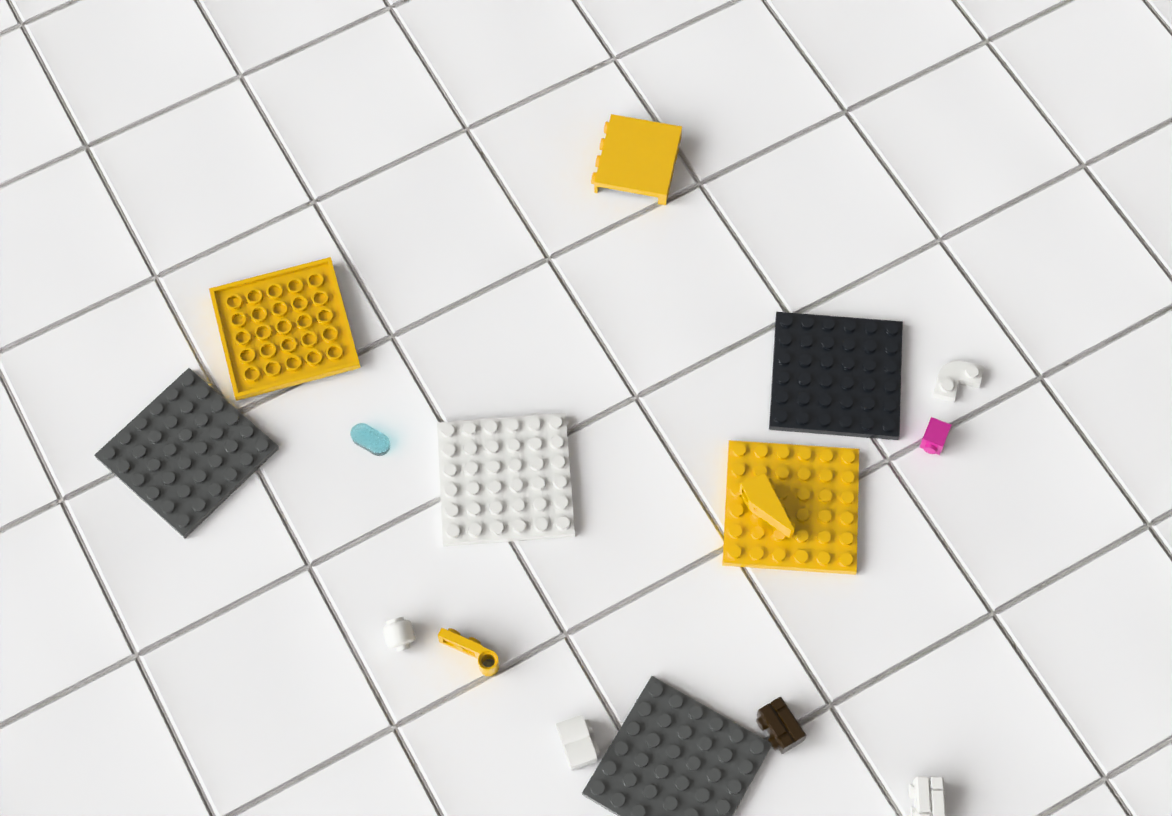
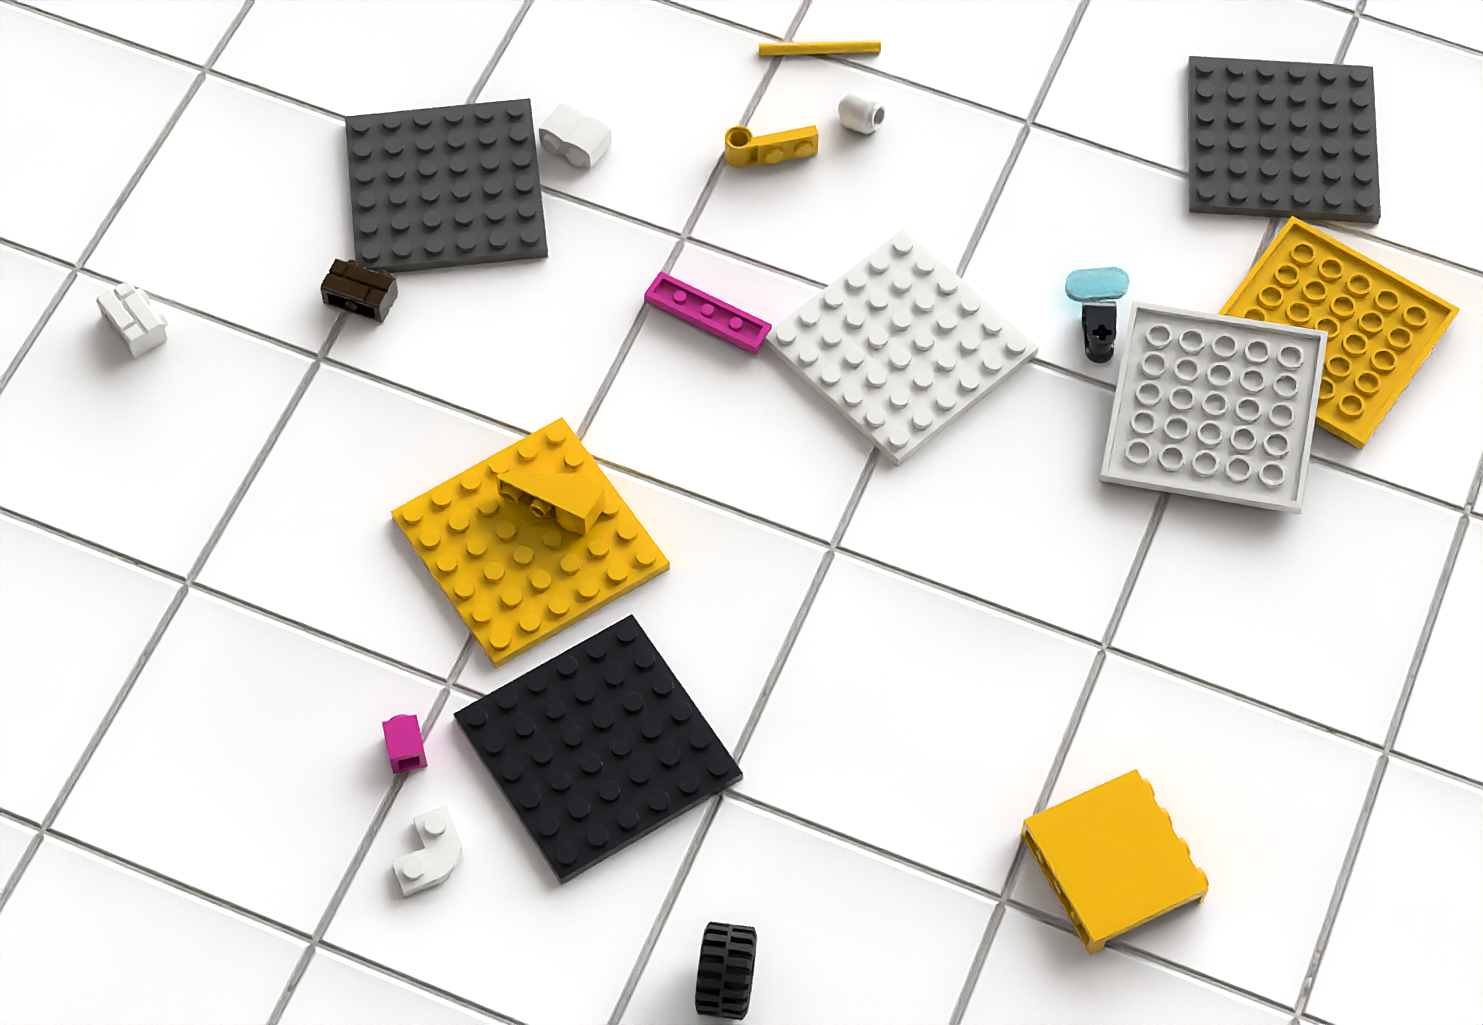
camera: 140 degrees right, 5 degrees down
none -> dark pink plate [644,271,772,355]
none -> black tyre [695,921,757,1020]
none -> yellow piece [759,40,881,56]
none -> black piece [1082,301,1117,363]
none -> white plate [1100,301,1328,514]

